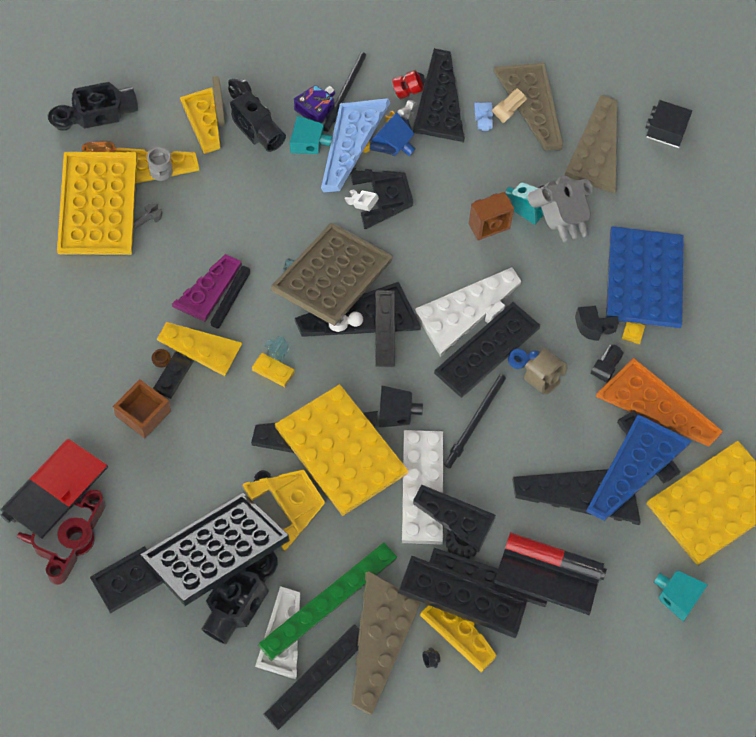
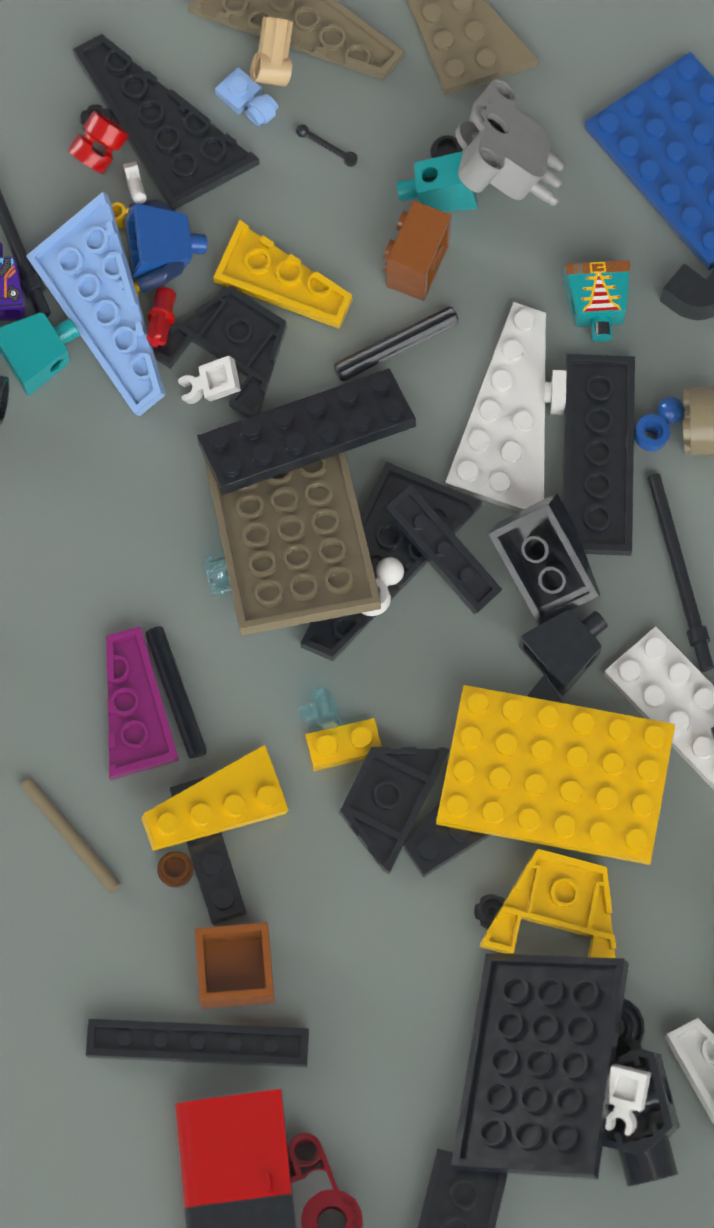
camera: 40 degrees left, 10 degrees up
none -> dark tan bar [20,777,121,894]
none -> black plate [86,1019,309,1067]
none -> red axle [146,287,177,348]
none -> black plate [197,368,416,495]
none -> yellow wing [213,219,352,329]
none -> black hinge [296,124,357,167]
none -> black axle [334,307,459,381]
none -> black wing [339,747,450,874]
none -> black slope [488,493,600,625]
none -> torso [563,260,630,342]
none -> white plate [605,1063,651,1136]

